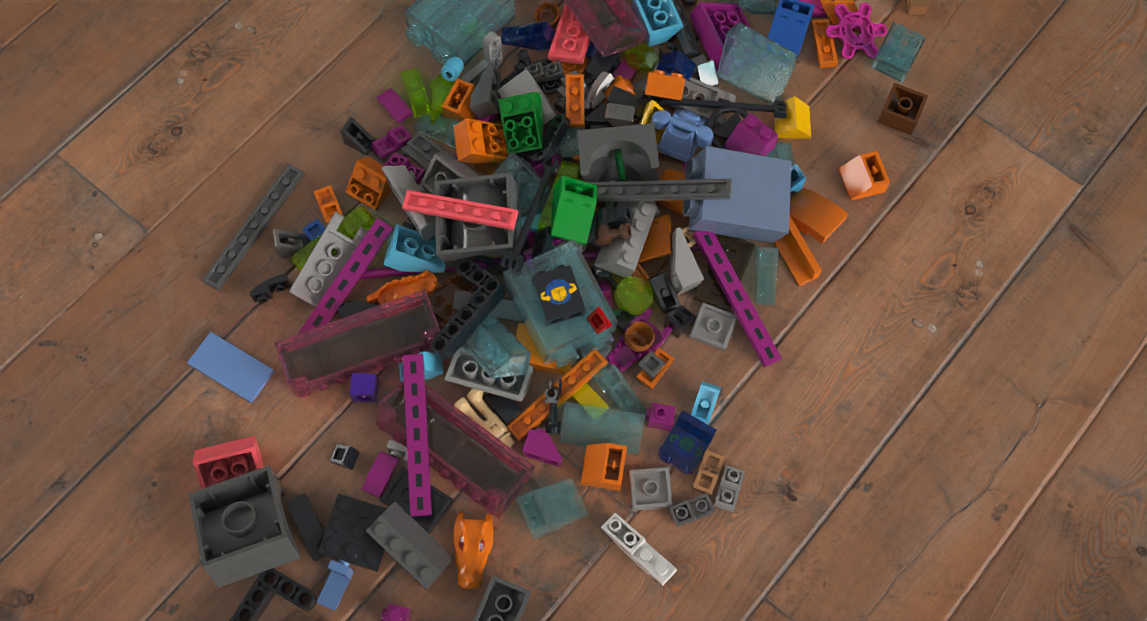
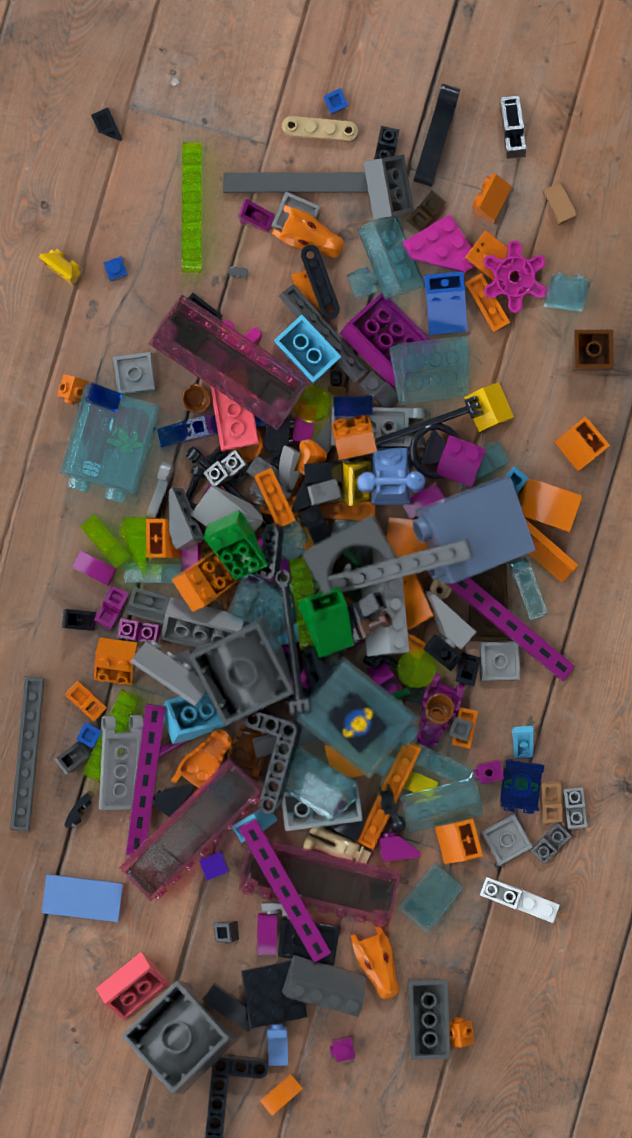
camera: 20 degrees left, 20 degrees up
coral tile [402,190,518,230] -> none
medium azure brick [441,57,464,82] -> none
red slope [586,306,612,334] -> none

